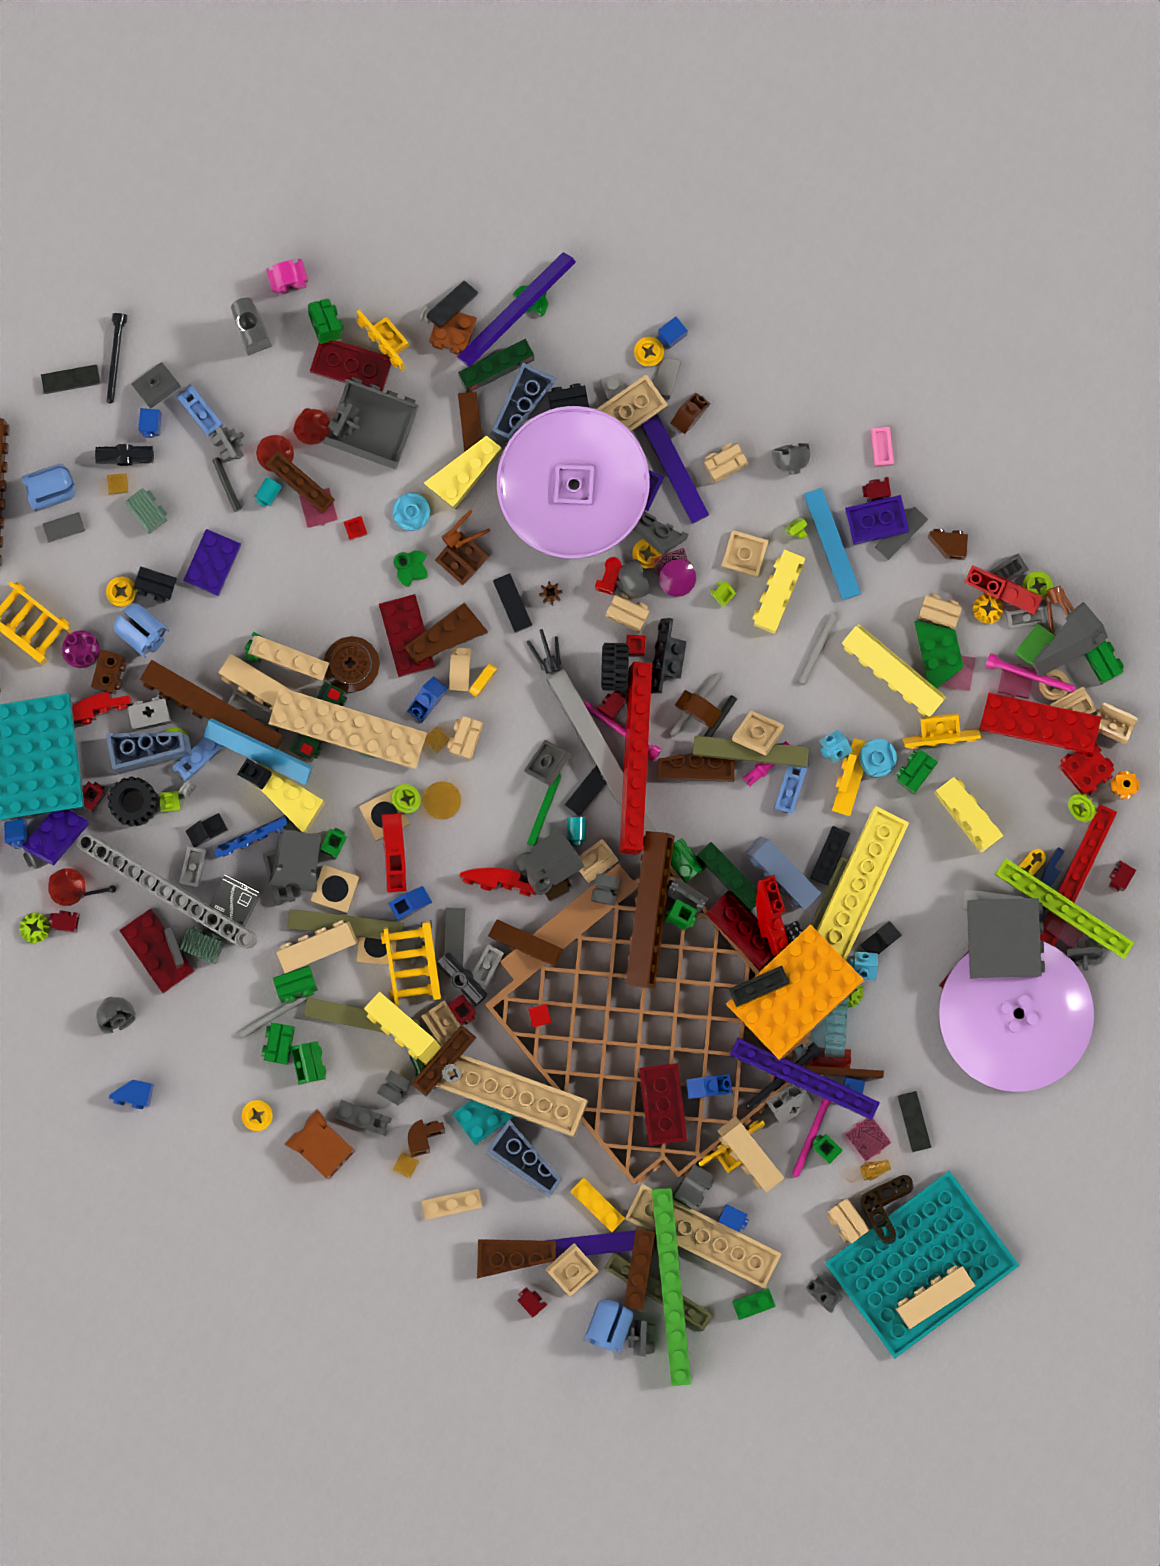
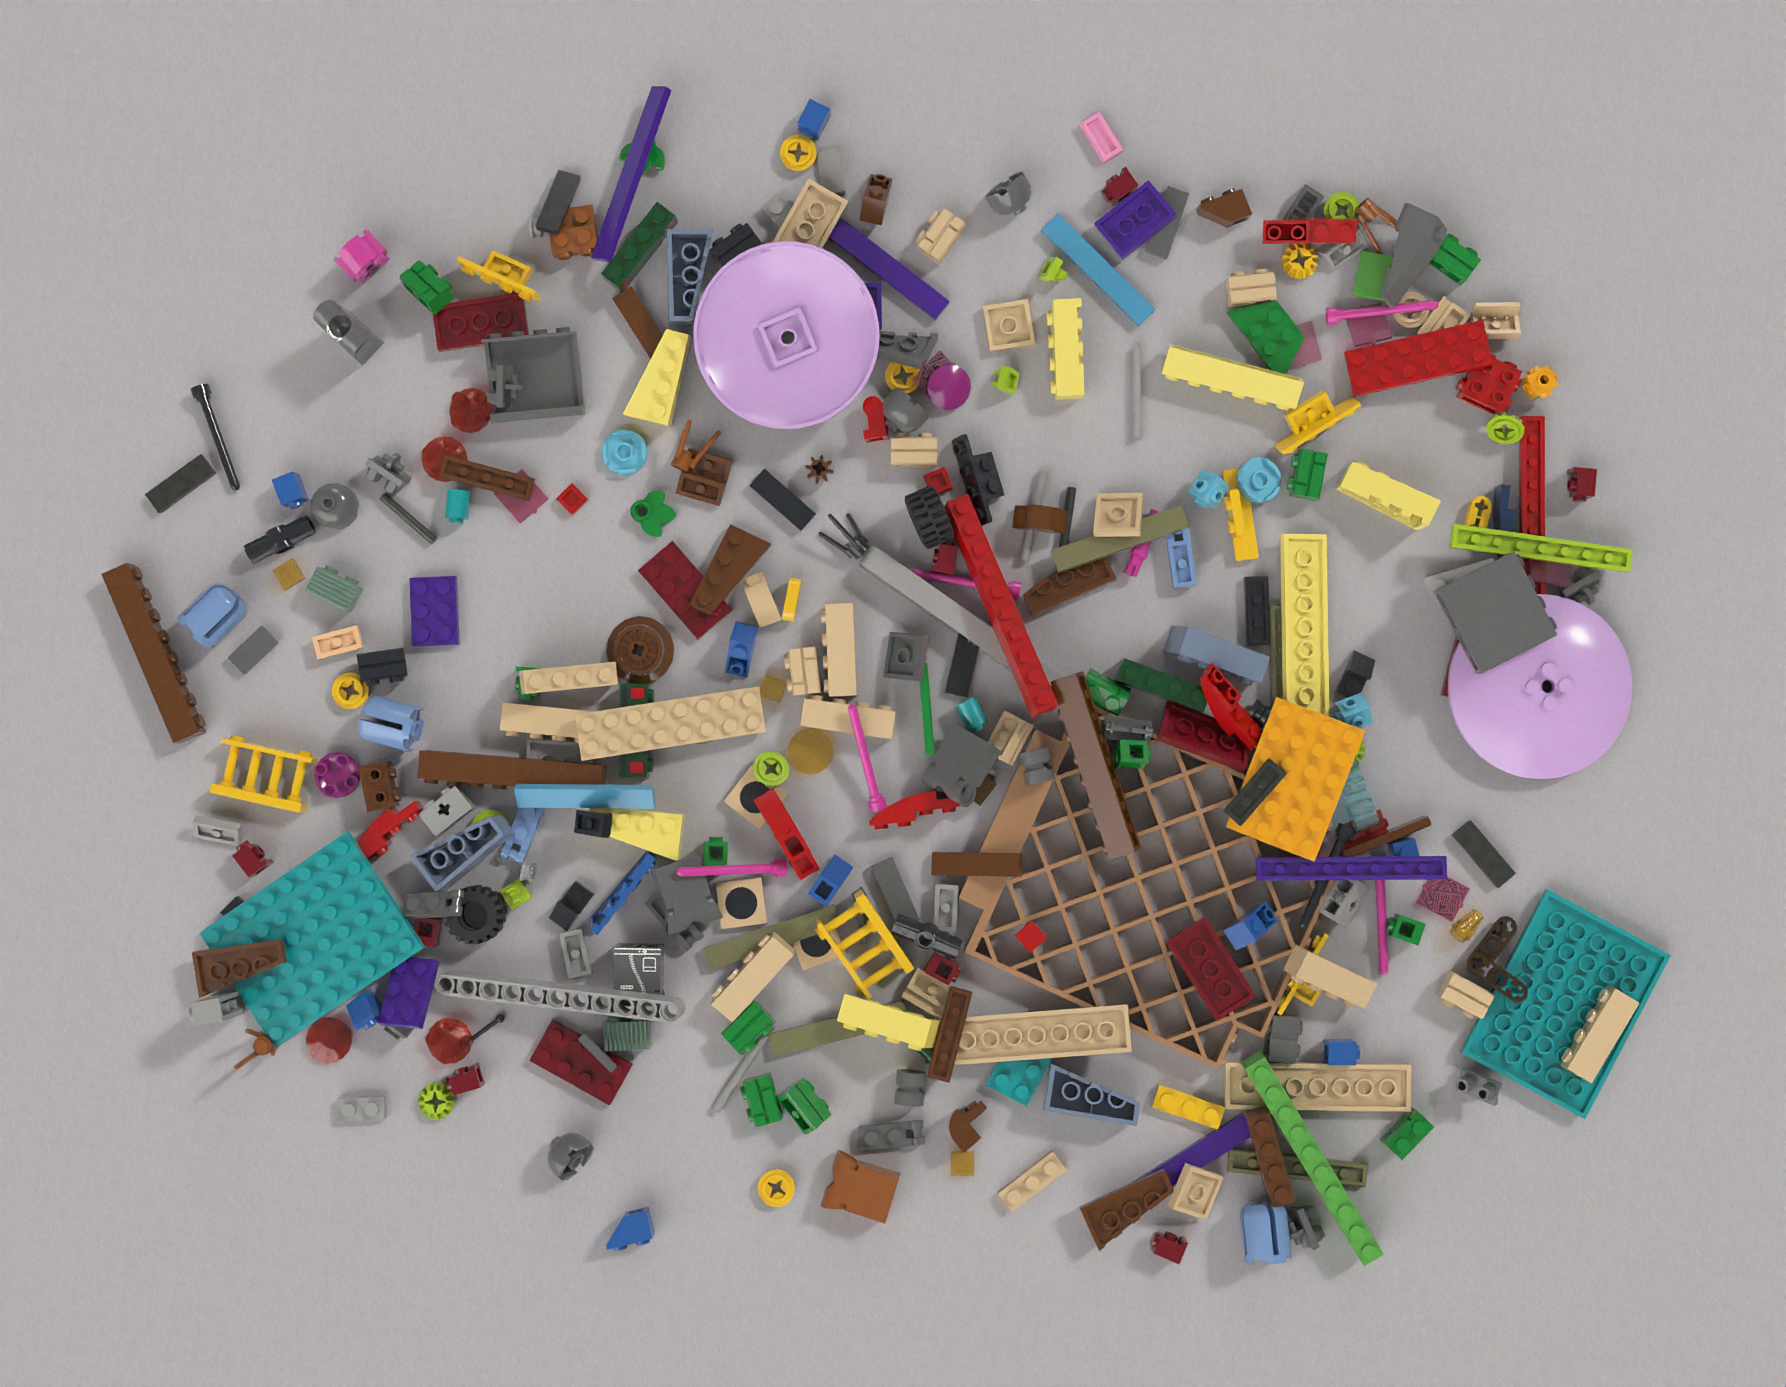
camera: 25 degrees left, 5 degrees up
dark grey plate [132,362,181,409] -> none
medium blue plate [176,384,223,437] -> none
light grey bush [442,1064,461,1083] -> none
none -> dark grey cylinder [311,483,359,529]
none -> light nougat plate [312,625,364,660]
none -> dark grey plate [403,889,465,919]
none -> dark pink piece [676,858,787,877]
none -> tan brick [800,695,896,739]
none -> tan brick [821,603,857,697]
none -> dark pink piece [848,704,887,812]

